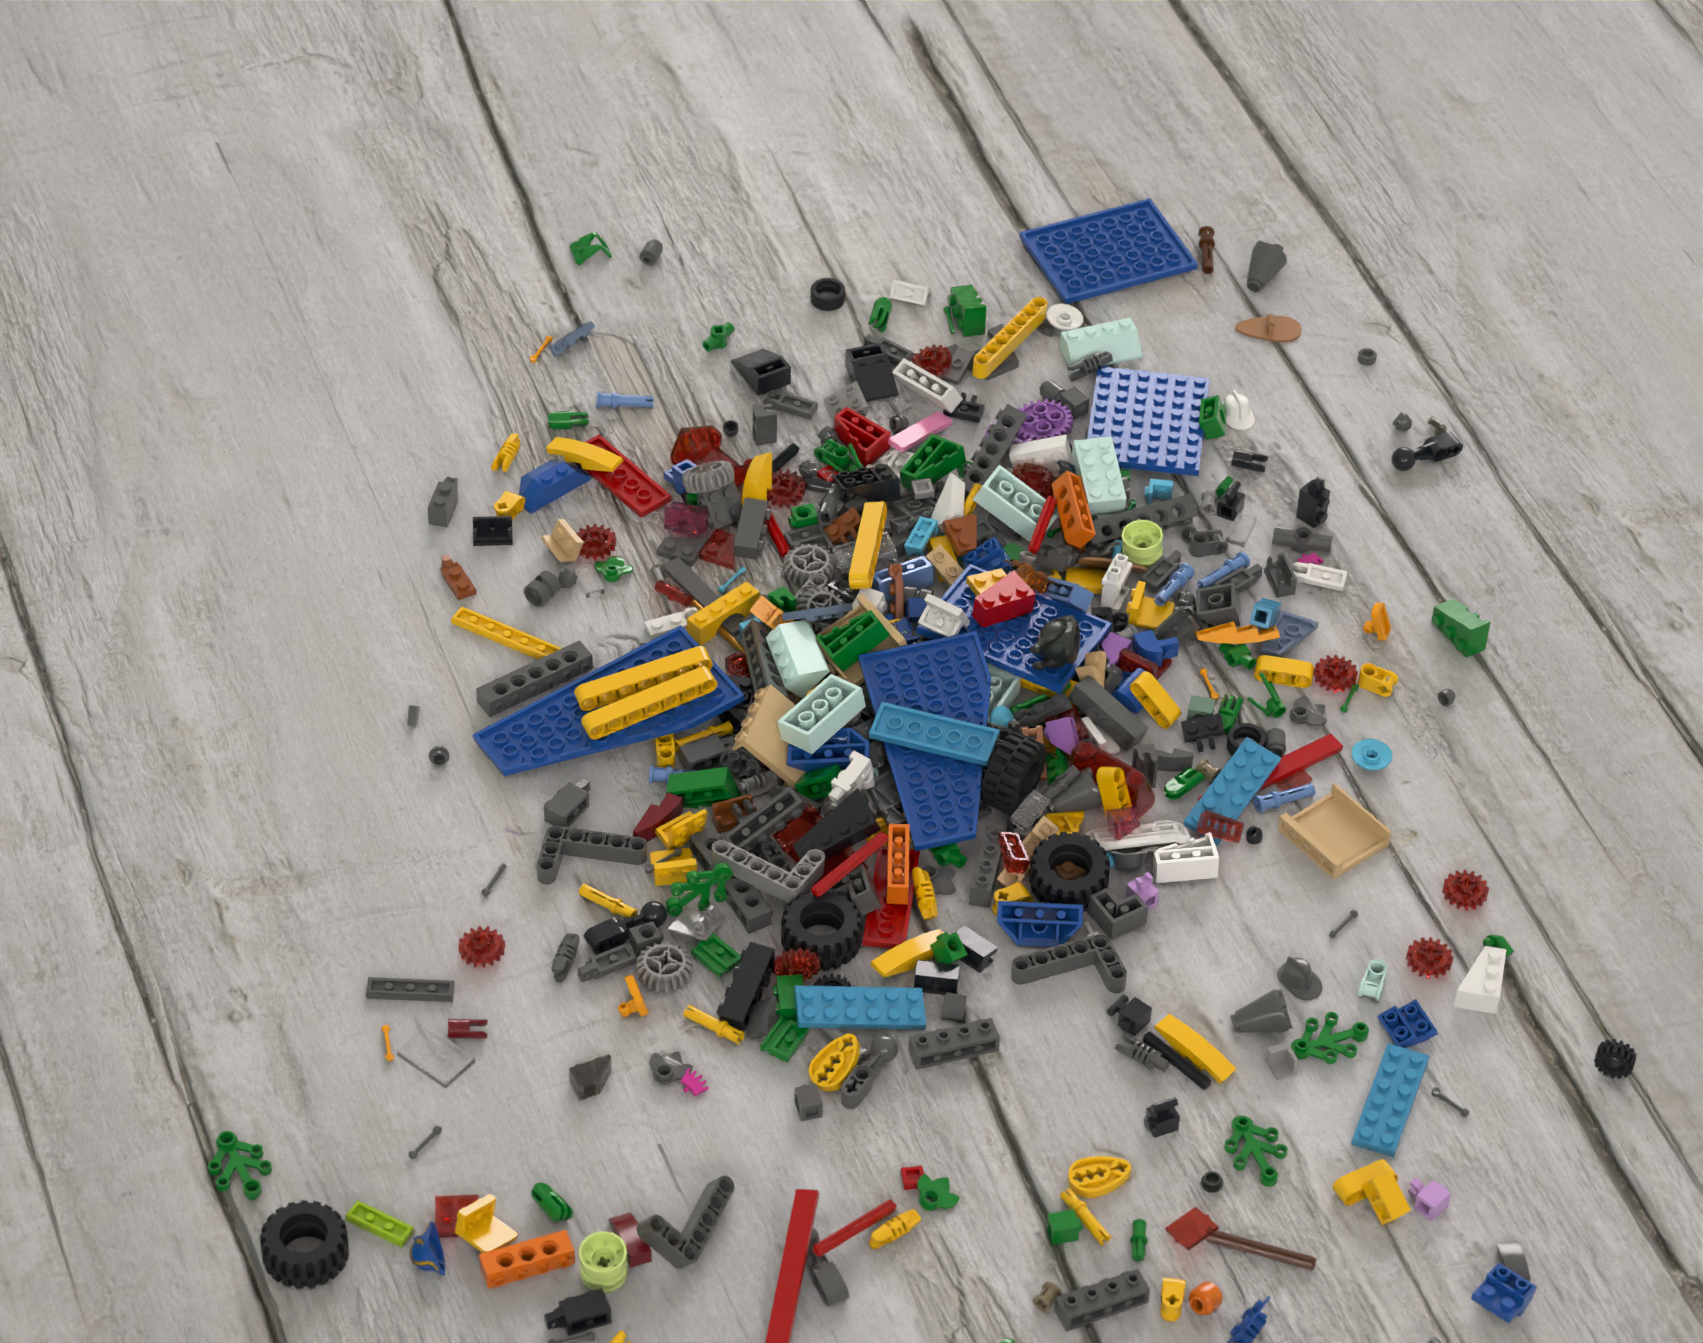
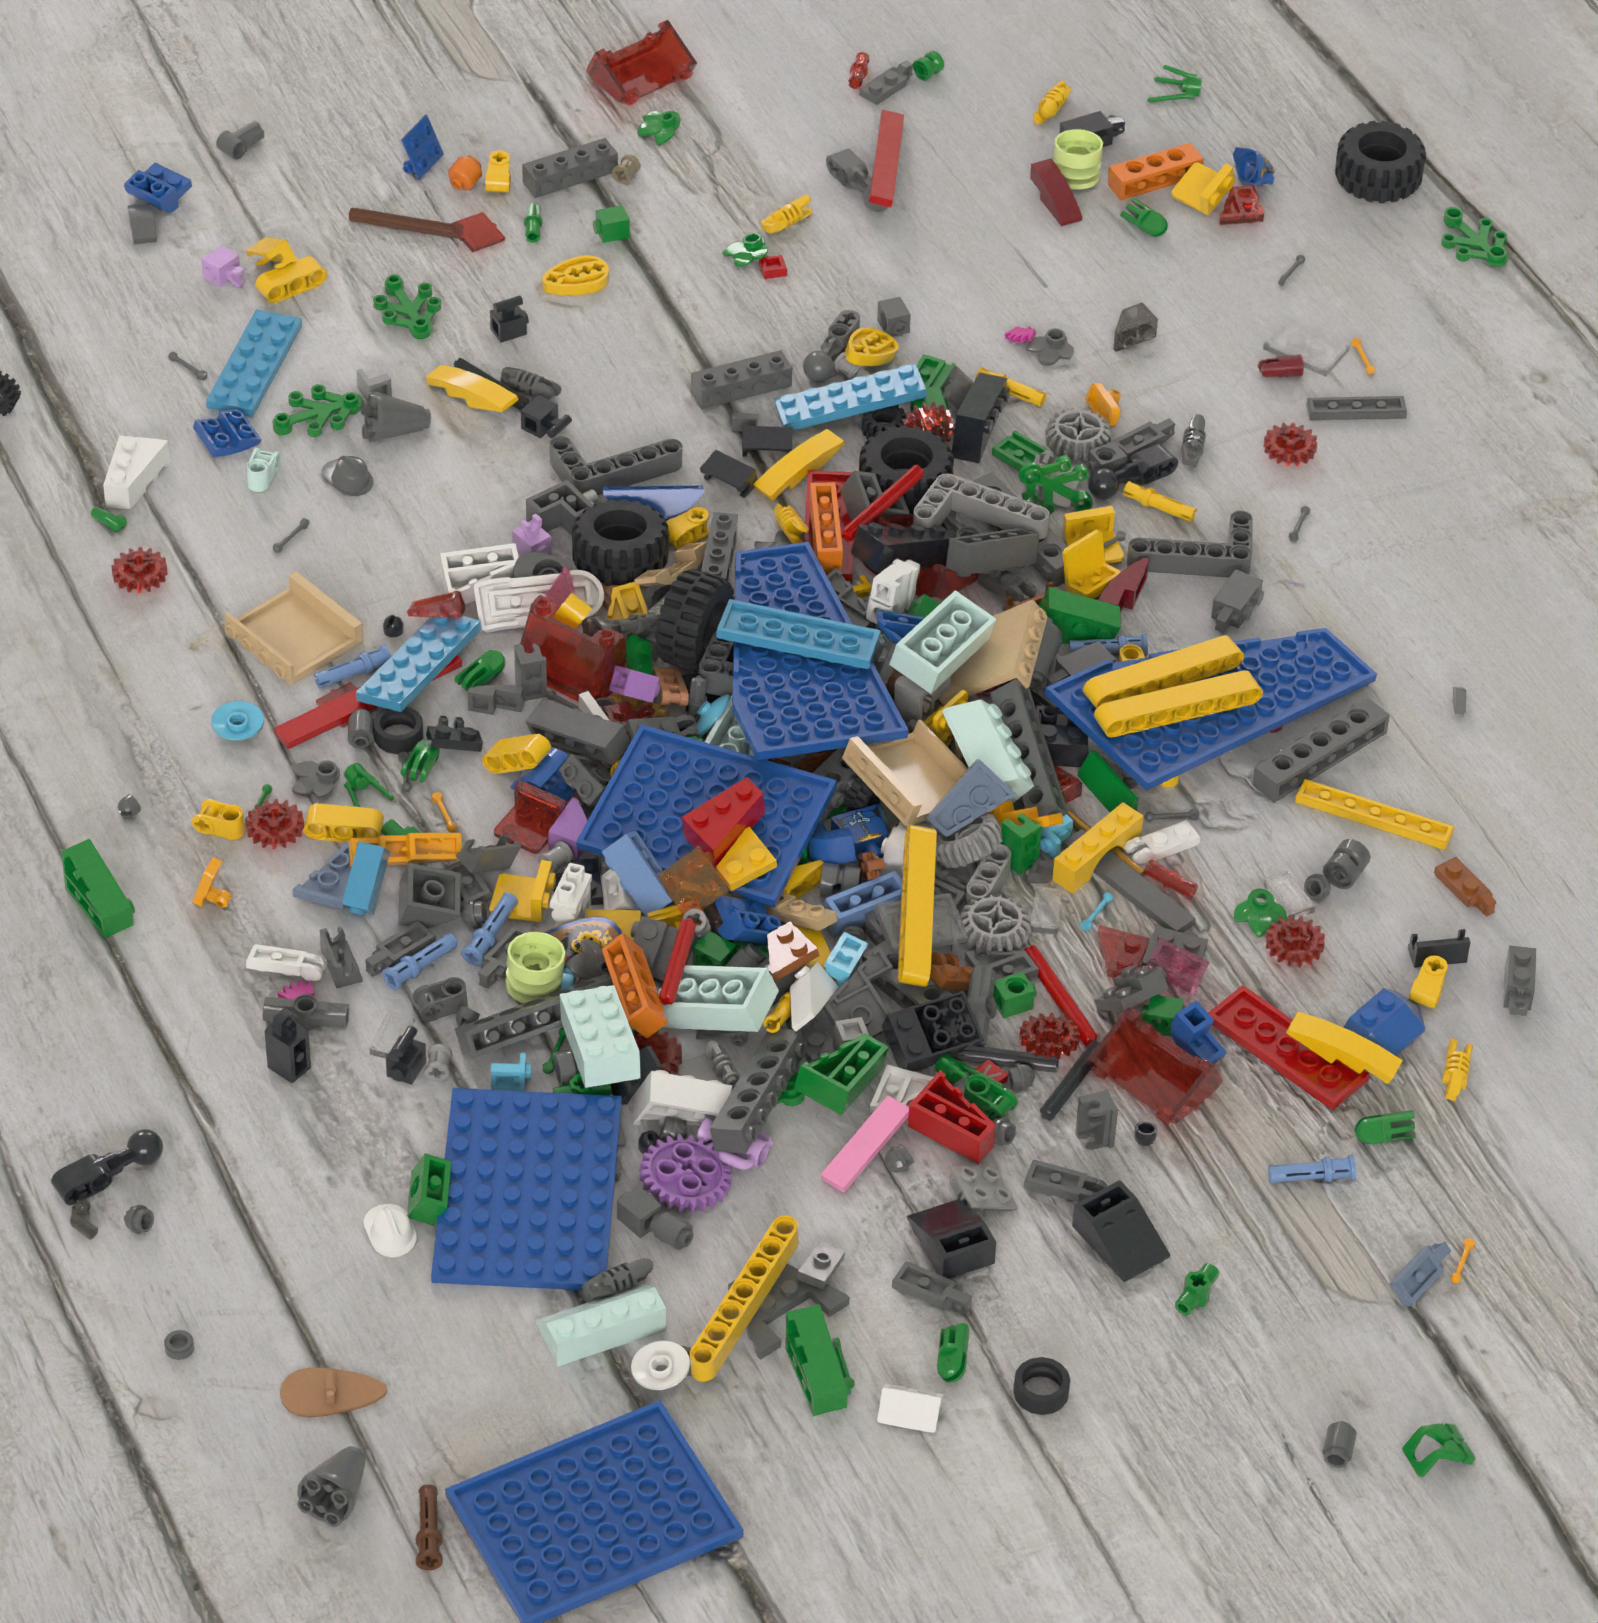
camera: 175 degrees right, 0 degrees up
lime tile [345,1200,415,1248] -> none
dark grey plate [429,746,449,766] -> none
tan bracket [541,519,583,562] -> none
dark grey beam [637,1175,735,1269] -> none
light grey gear [682,460,735,494] -> none
dark grey brick [734,498,771,559] -> none
yellow slope [742,452,772,505] -> none
red axle [812,1200,896,1257] -> none
green wedge [815,610,890,672] -> none
white brick [892,358,963,413] -> none
clear red gear [911,344,952,376] -> none
white bracket [918,593,970,637] -> none
green brick [930,932,968,964] -> none
black hinge [943,392,985,423] -> none
clear red slope [998,832,1030,873] -> none
clear red gear [1012,463,1054,490] -> none
pearl dark grey piece [1030,615,1080,670] -> none
yellow pin [1060,1188,1112,1245] -> none
tan slope [1075,651,1107,688] -> none
blue brick [1132,630,1179,666] -> none
sand green panel [1187,695,1215,720] -> none
dark tan bush [1195,759,1221,784] -> none
pearl dark grey plate [1201,1171,1223,1193] -> none
green tile [1211,476,1234,499] -> none
black hinge [1231,449,1268,472] -> none
clear red gear [1406,937,1453,979] -> none

